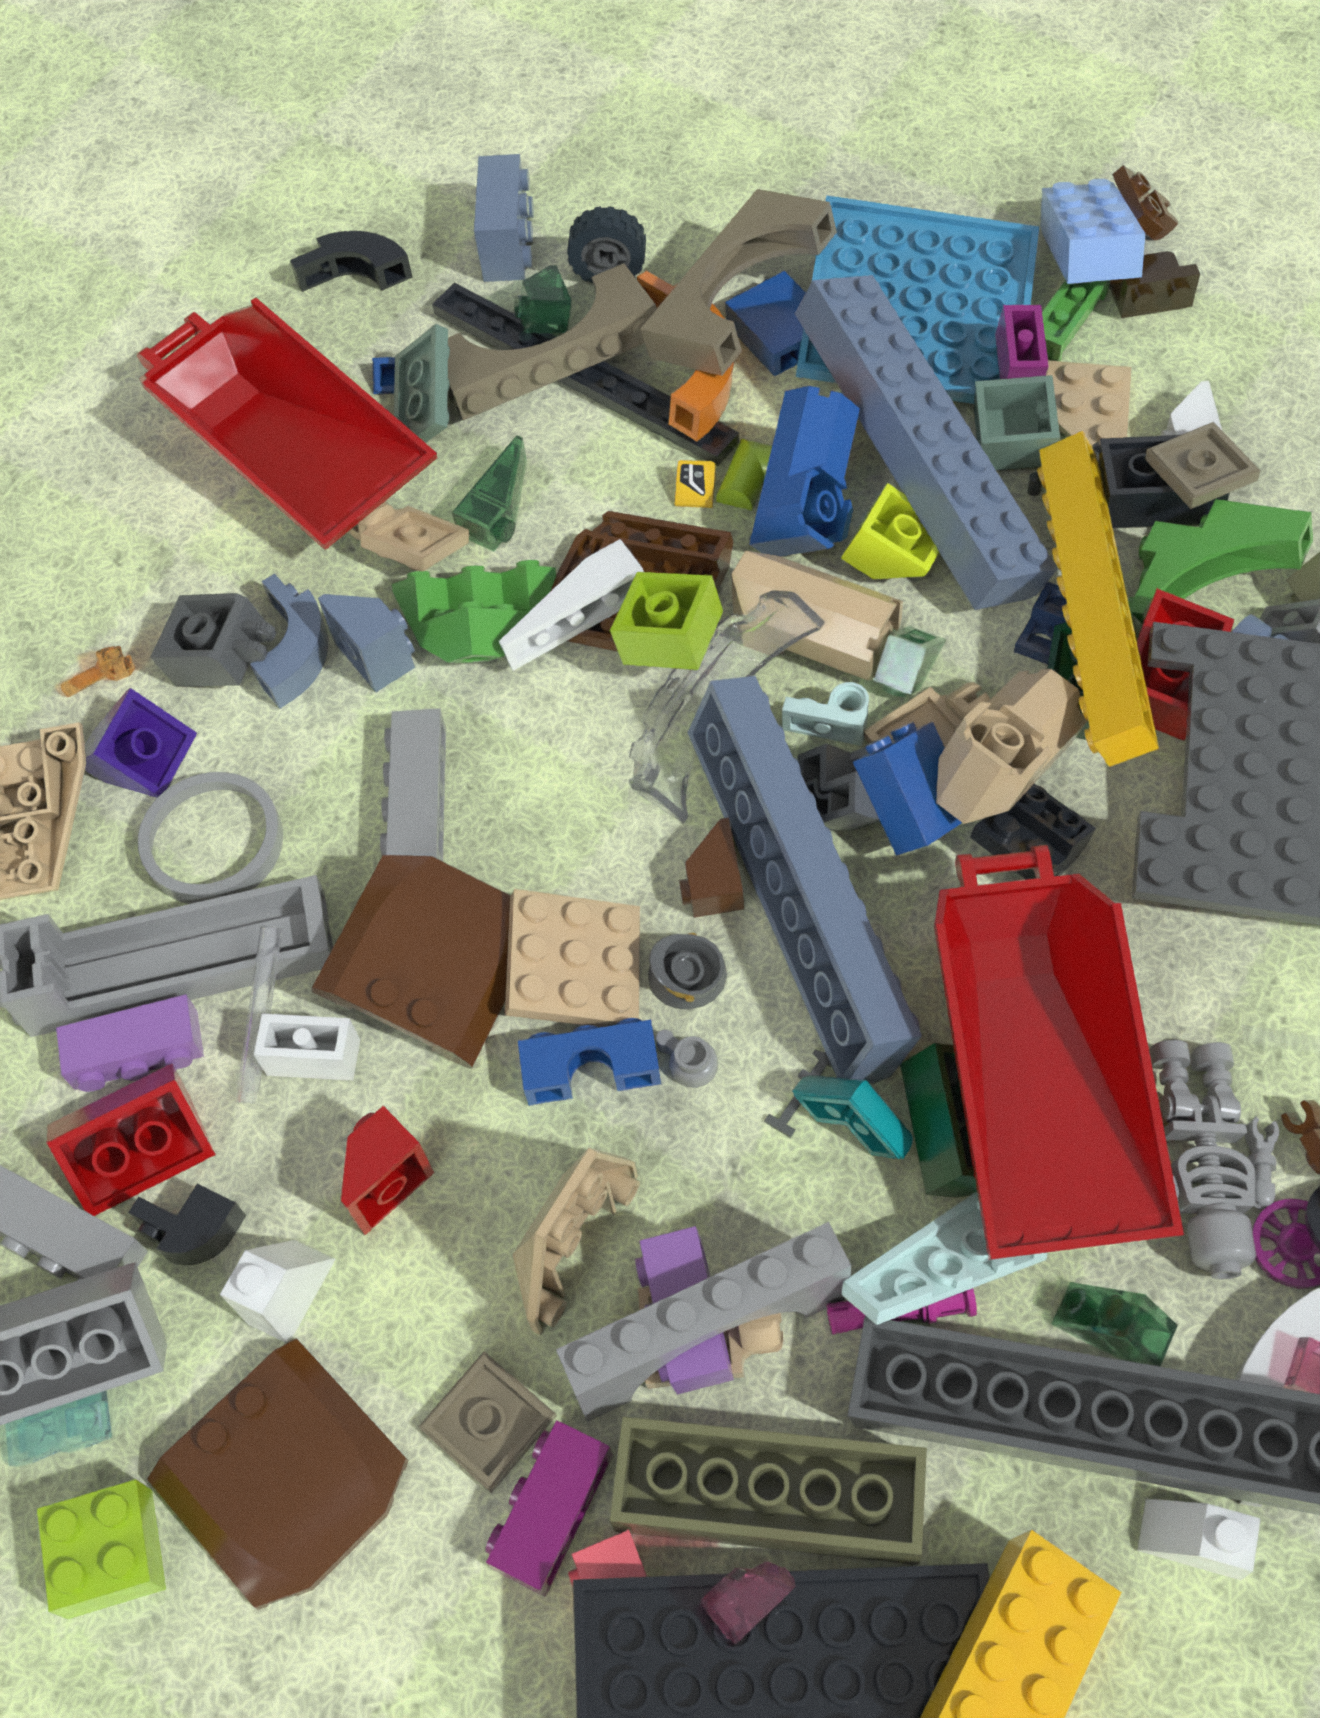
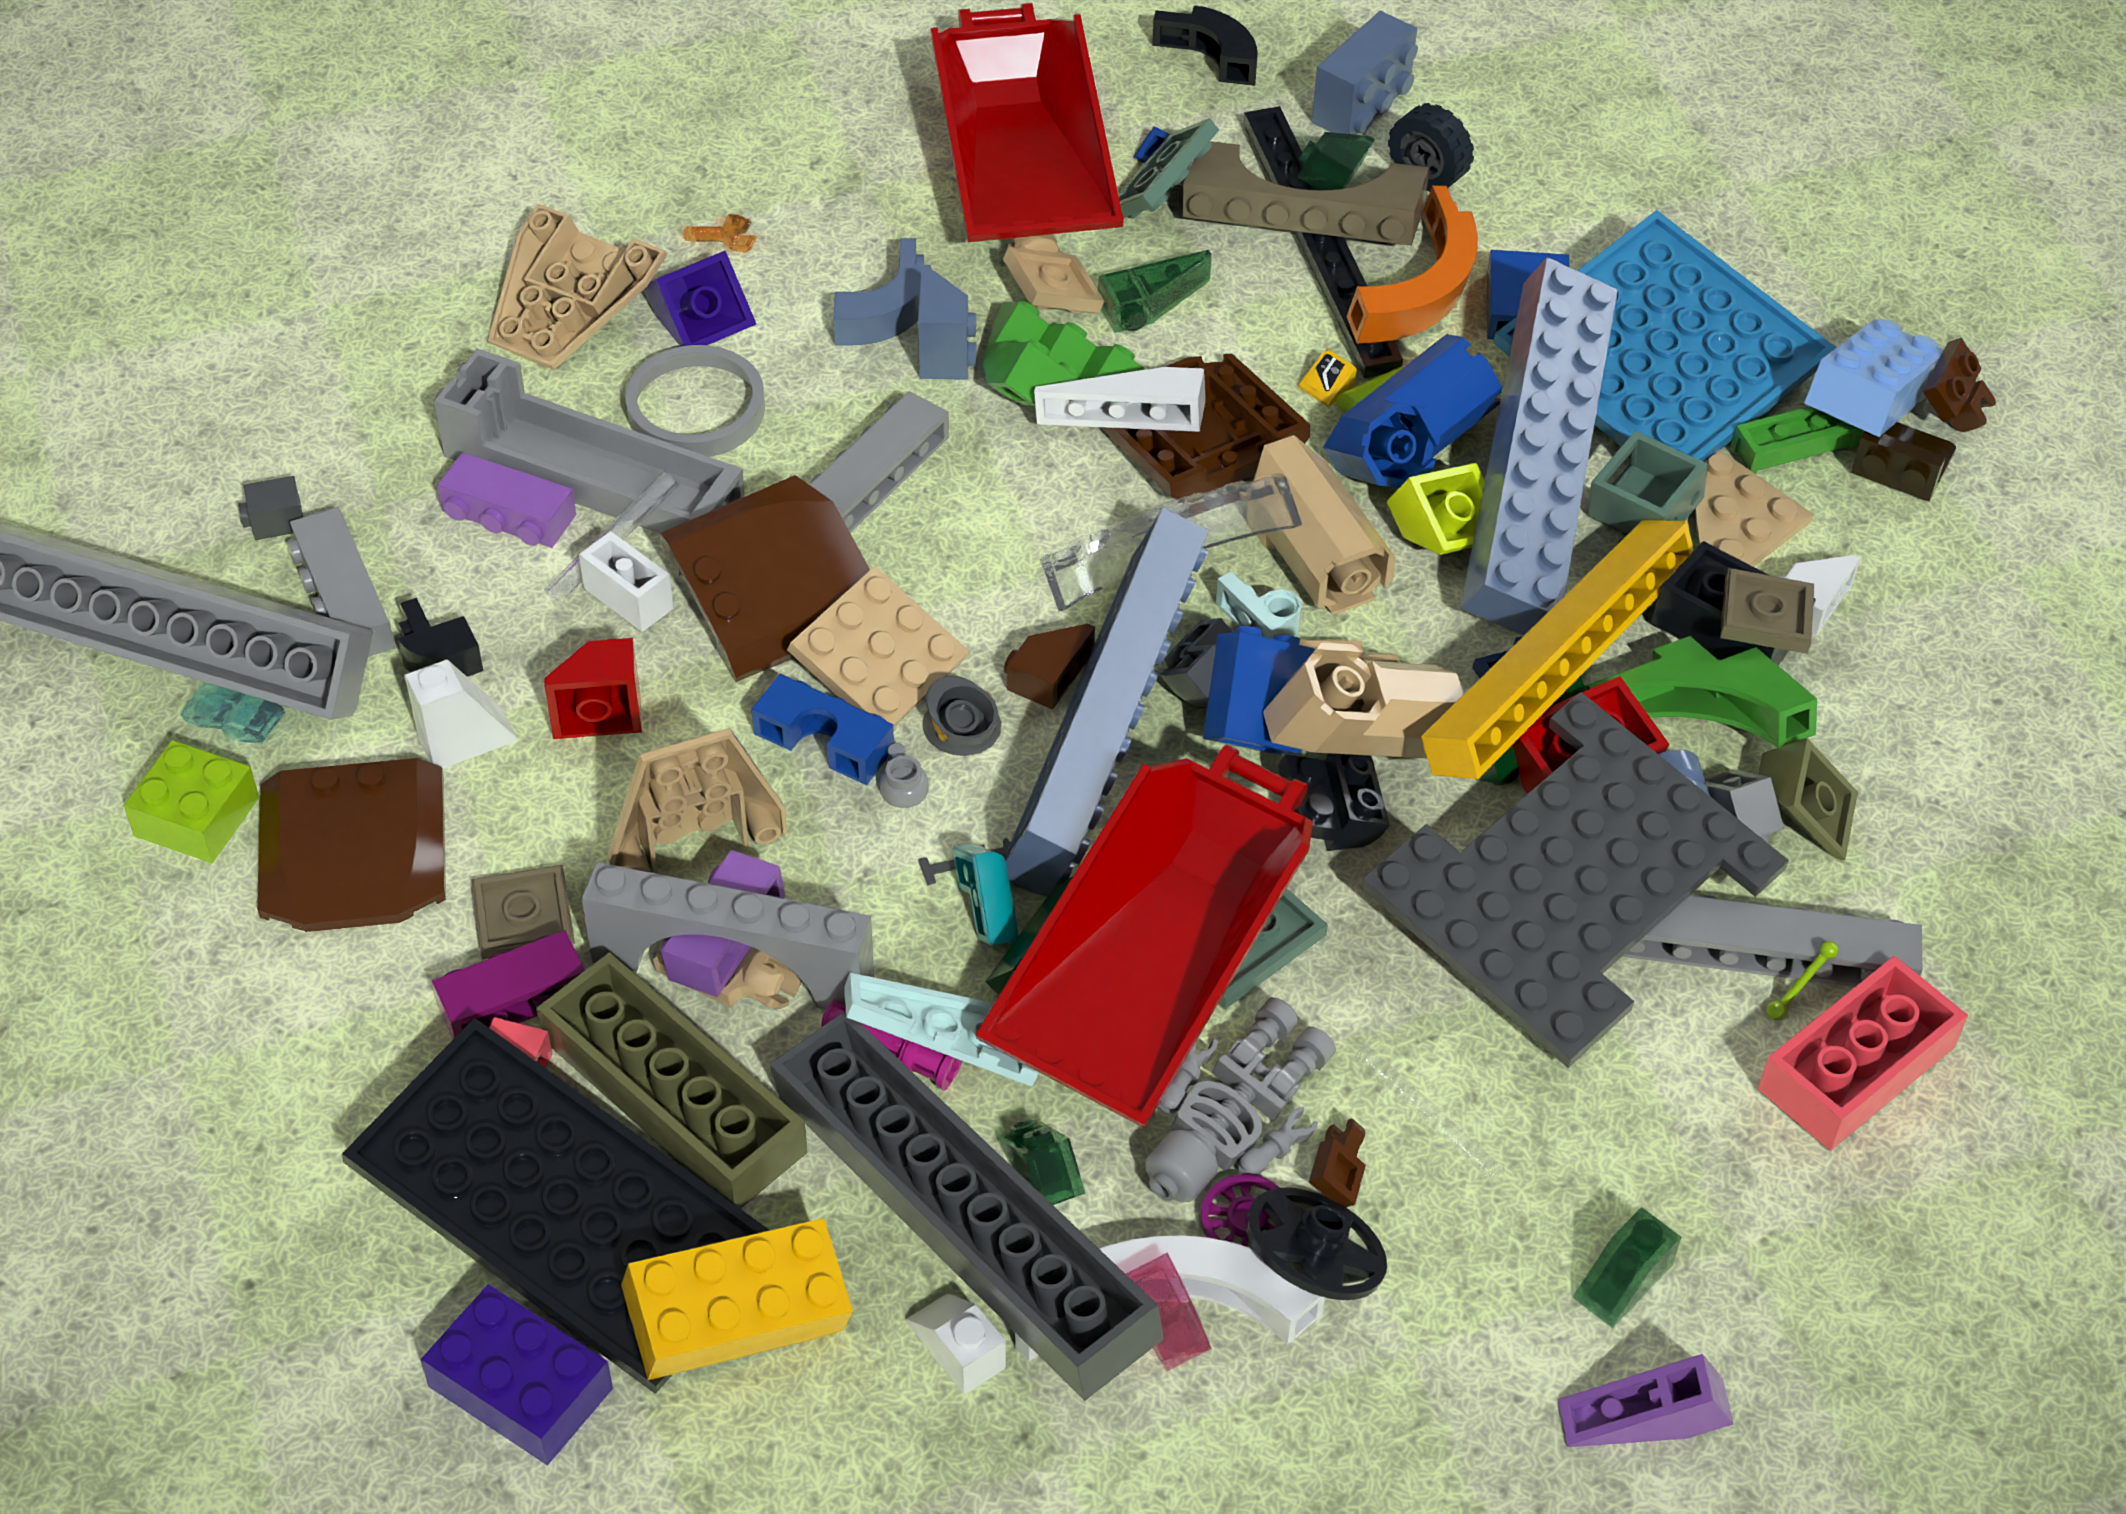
camera: 30 degrees right, 10 degrees down
red slope [46,1063,215,1216] -> none
dark grey hinge [150,593,276,686] -> none
lime brick [610,572,723,670] -> none
dark tan arch [640,189,837,376] -> none
clear pink rock [700,1561,796,1644] -> none
clear green slope [873,626,946,697] -> none
magenta brick [995,305,1049,379] -> none

